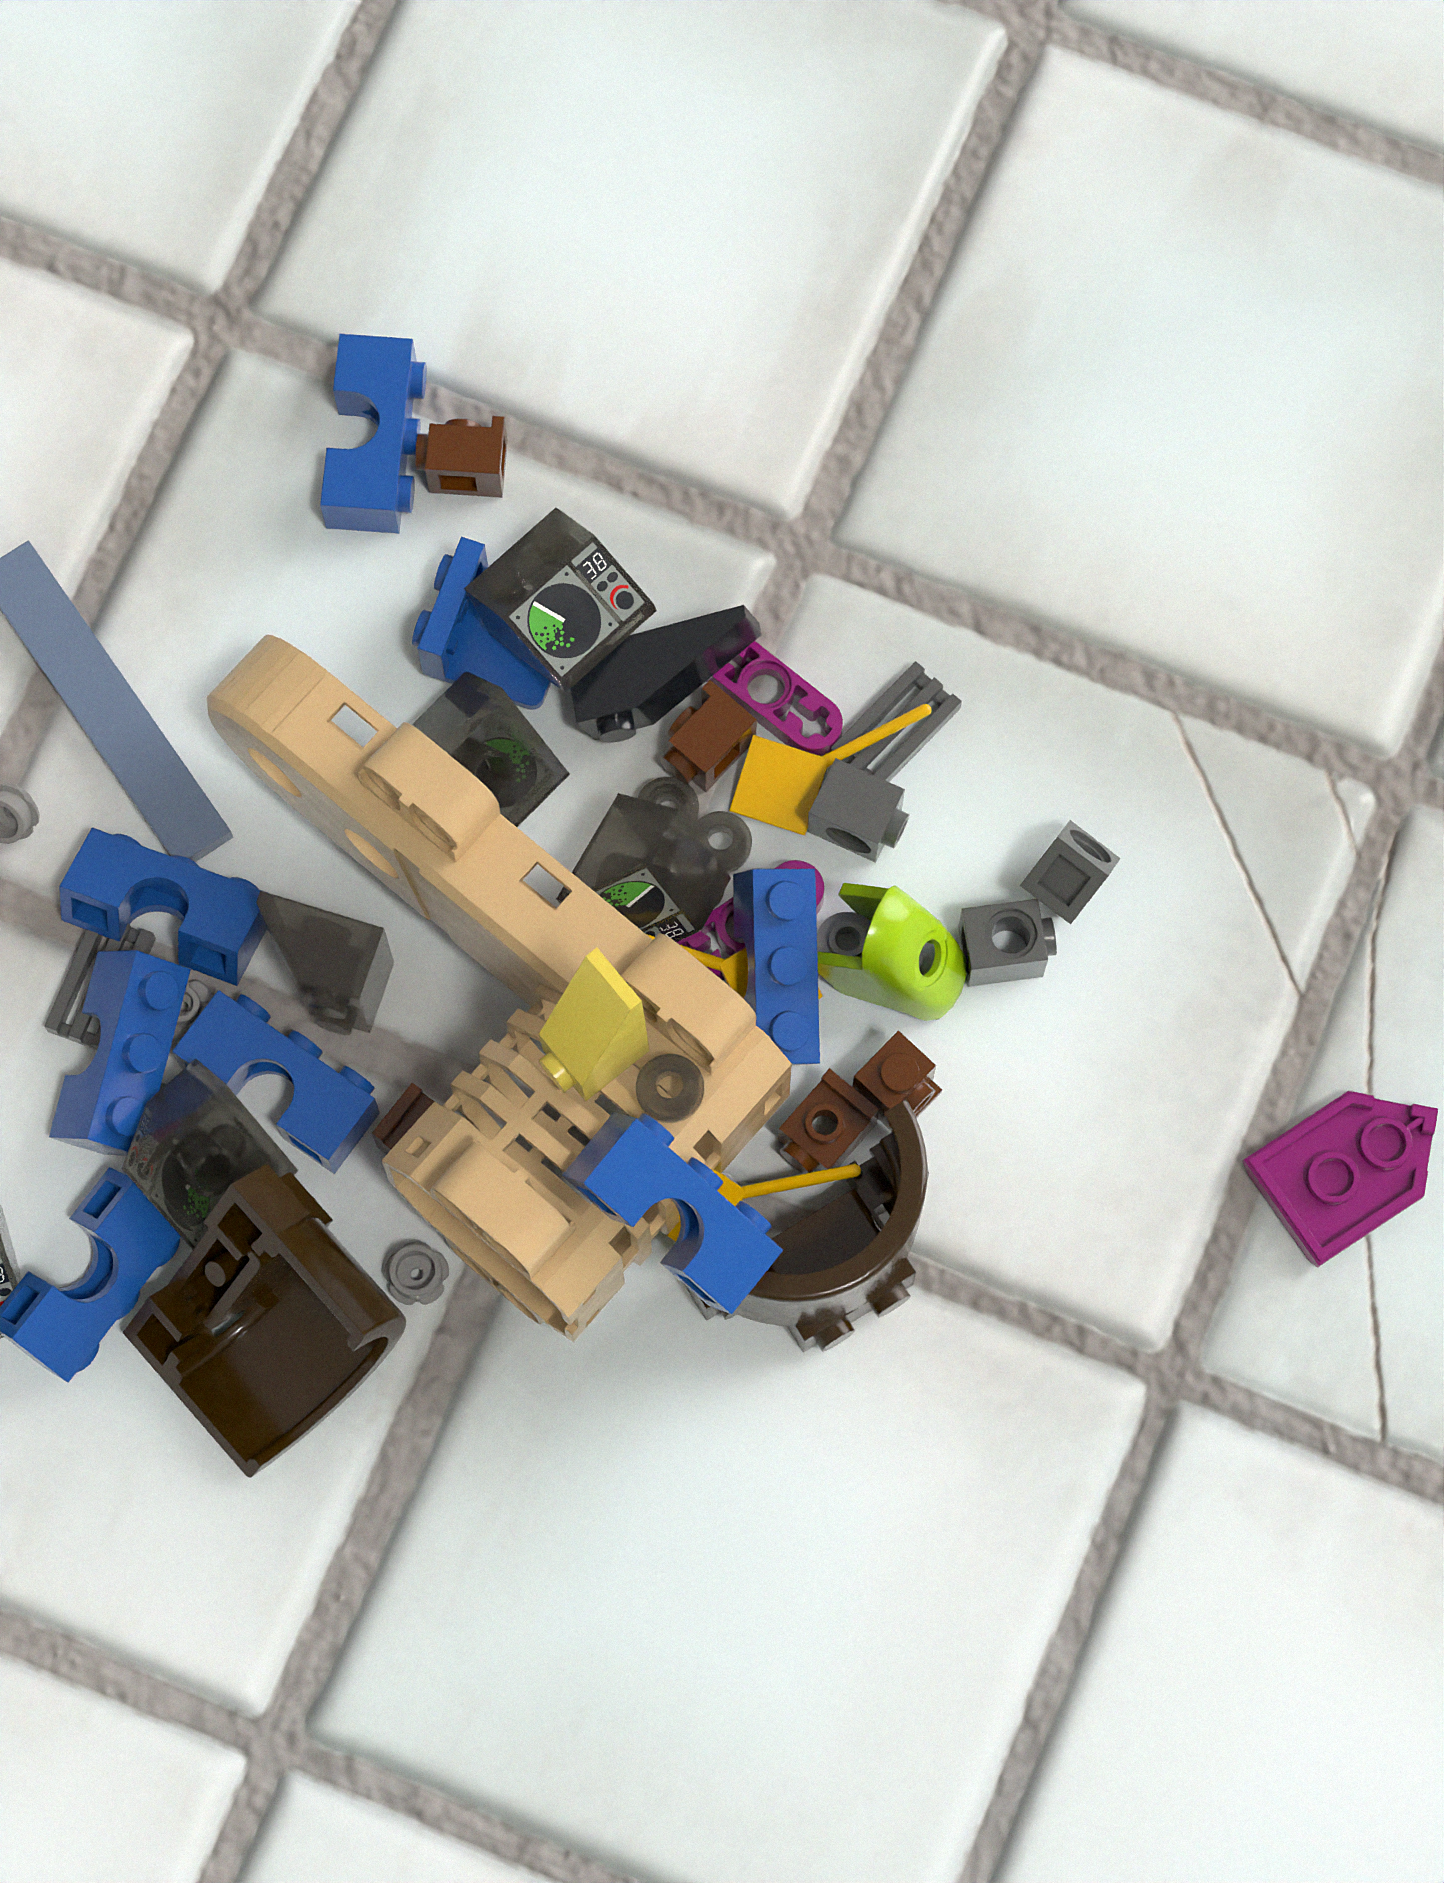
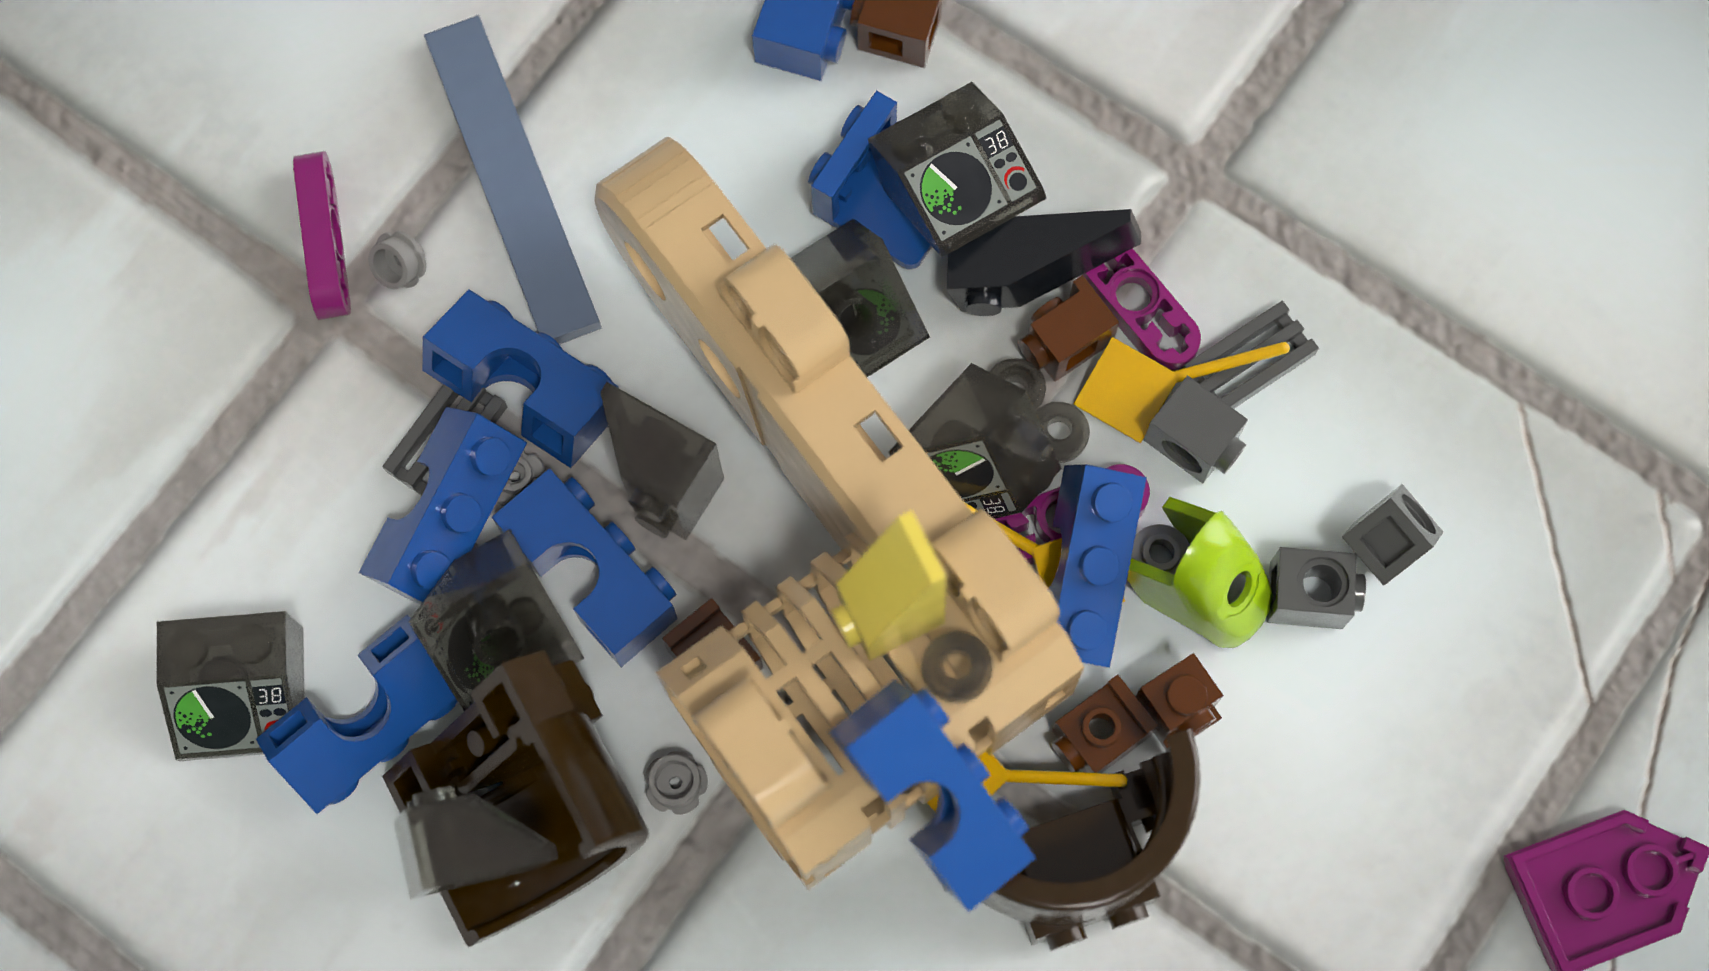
camera: 15 degrees right, 0 degrees up
none -> clear smoke slope [394,786,559,900]

